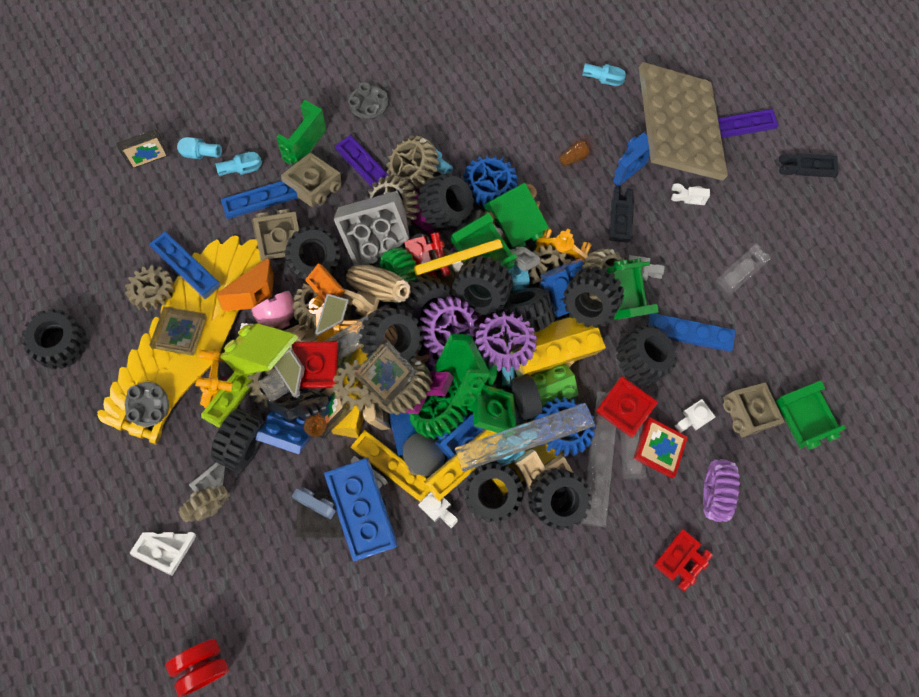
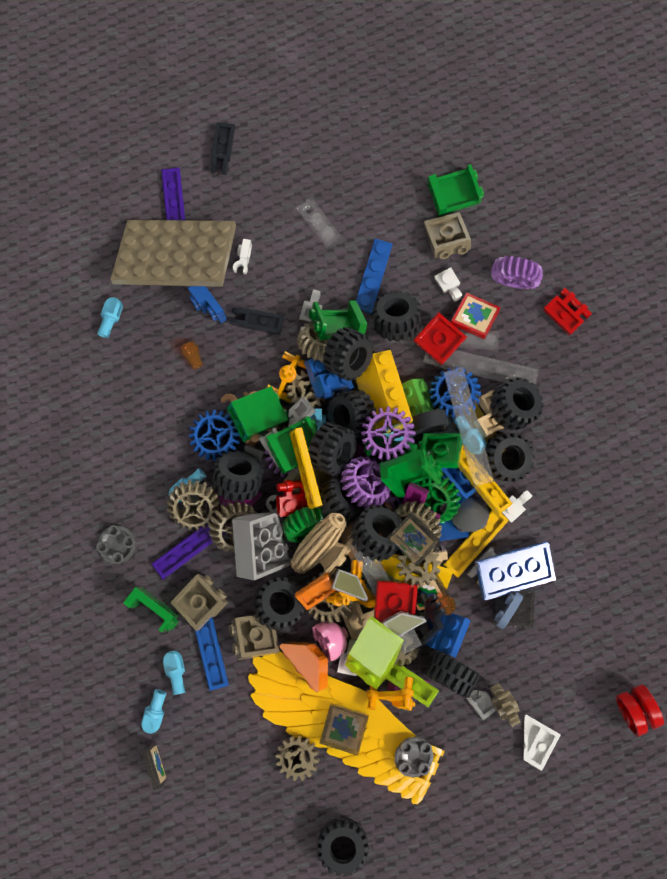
camera: 80 degrees left, 10 degrees up
blue tile [149,231,221,299] -> none

